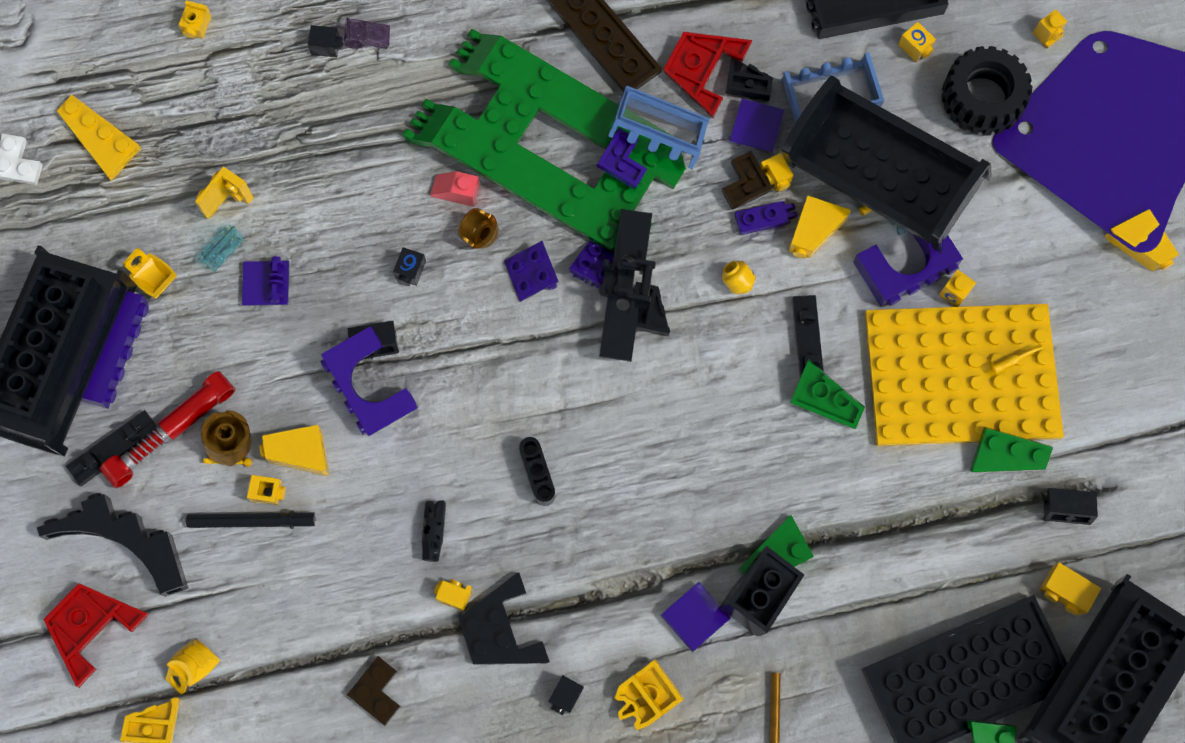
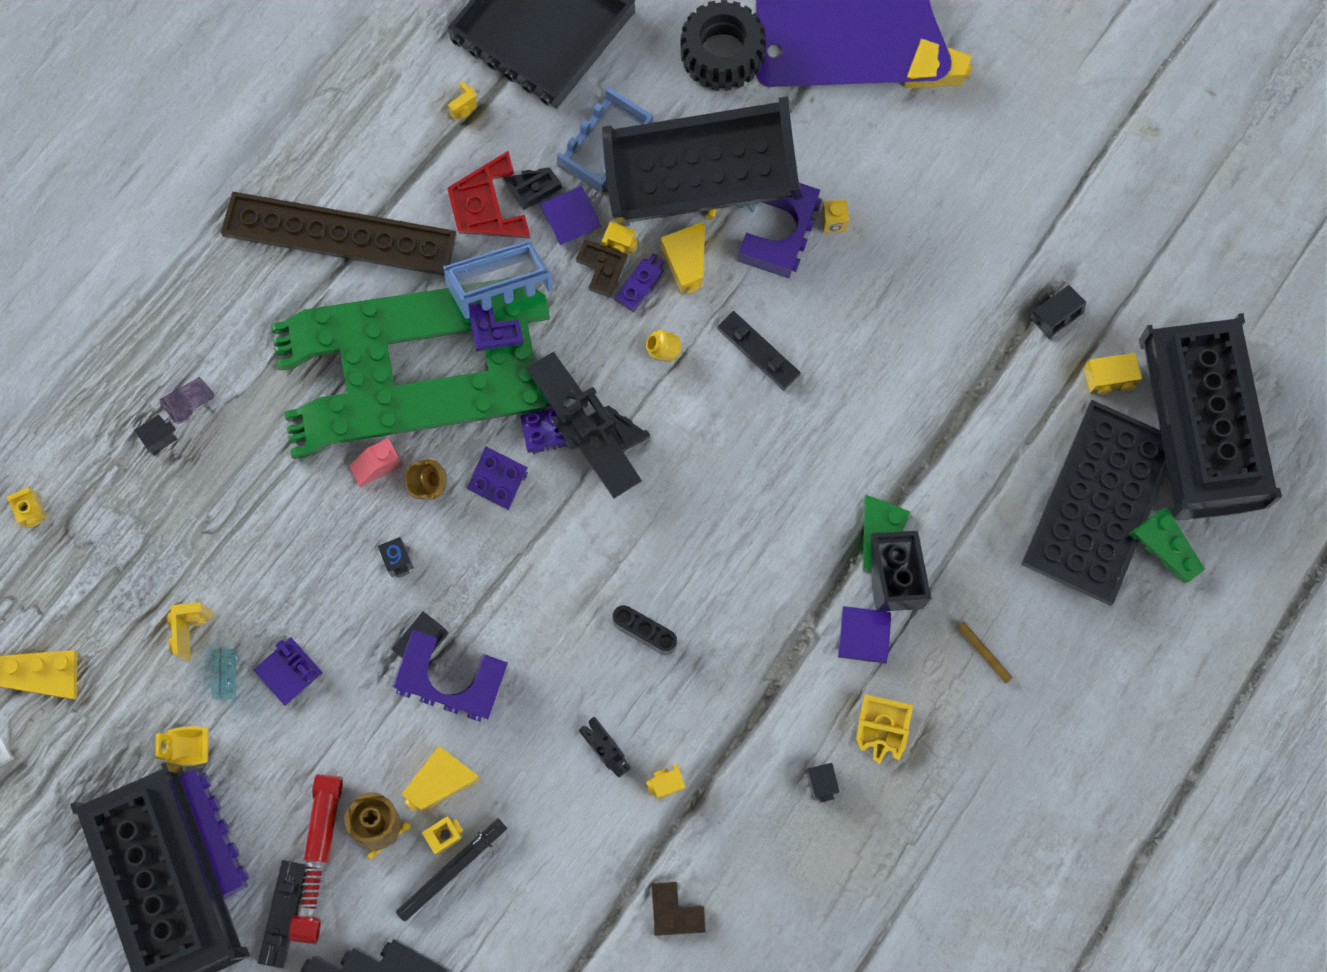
camera: 40 degrees left, 0 degrees up
black wing [458,573,550,665] -> none
green wing [790,359,865,429] -> none
yellow plate [865,304,1064,446] -> none
yellow brick [898,22,936,63] -> none
green wing [970,426,1053,473] -> none
yellow piece [991,344,1043,374] -> none

